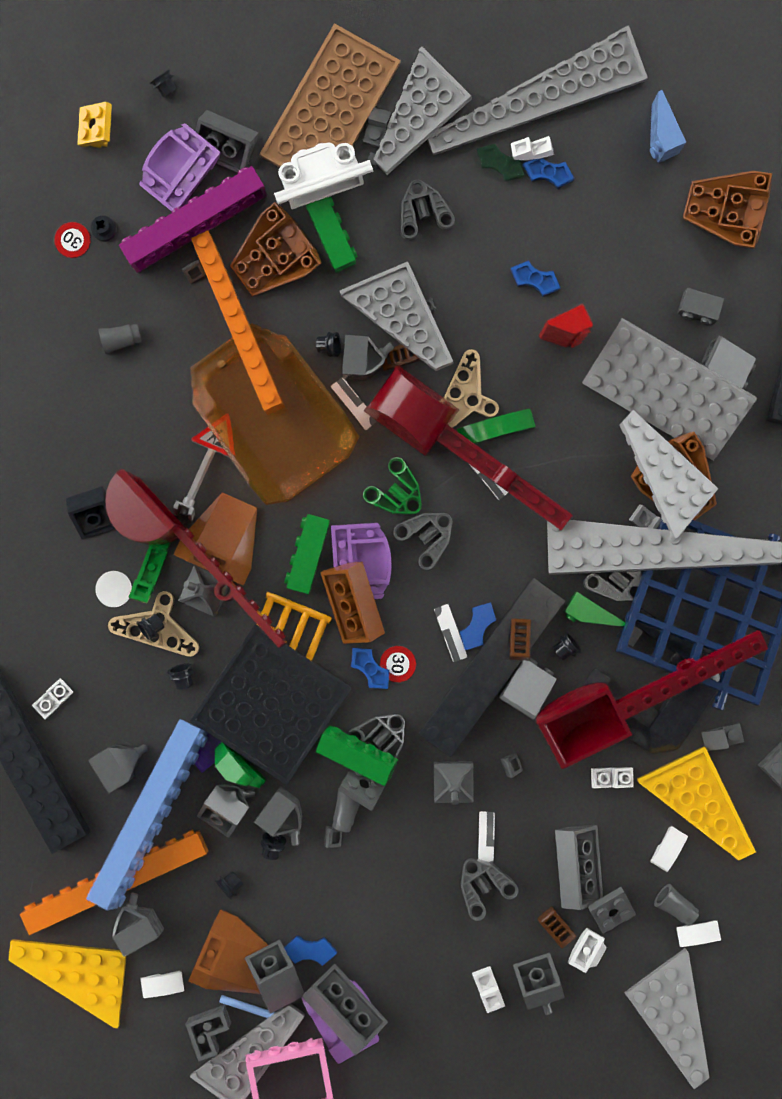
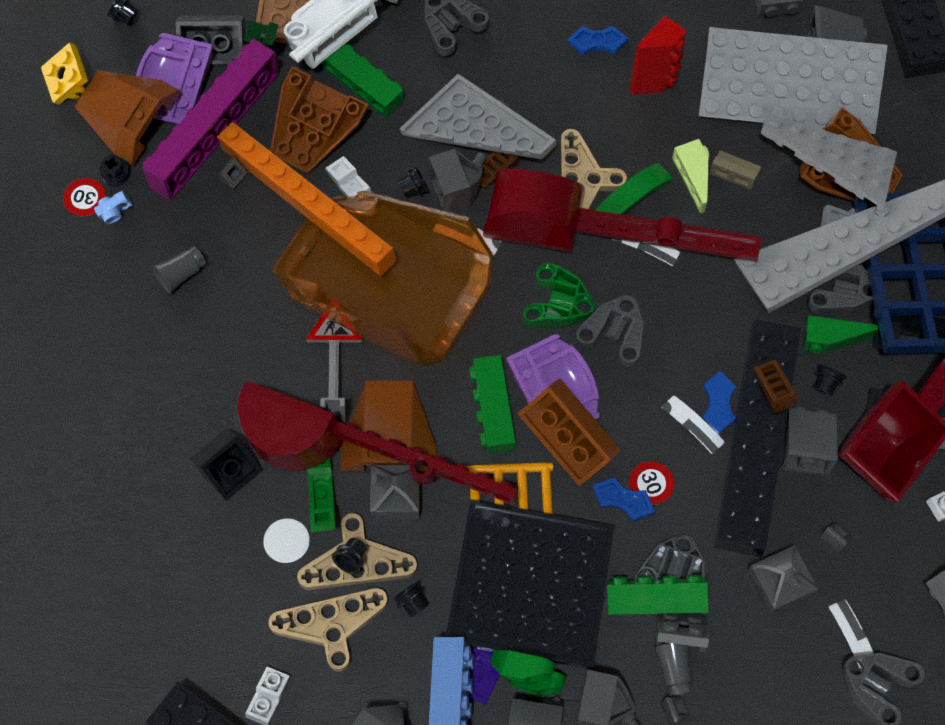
camera: 25 degrees left, 20 degrees down
none -> dark orange wedge [75,70,181,166]
none -> light blue plate [94,190,133,224]
none -> dark green slope [244,20,278,48]
none -> tan beam [269,588,388,672]
none -> white slope [325,156,372,205]
none -> yellowish green slope [672,139,709,213]
none -> dark tan panel [710,151,761,190]

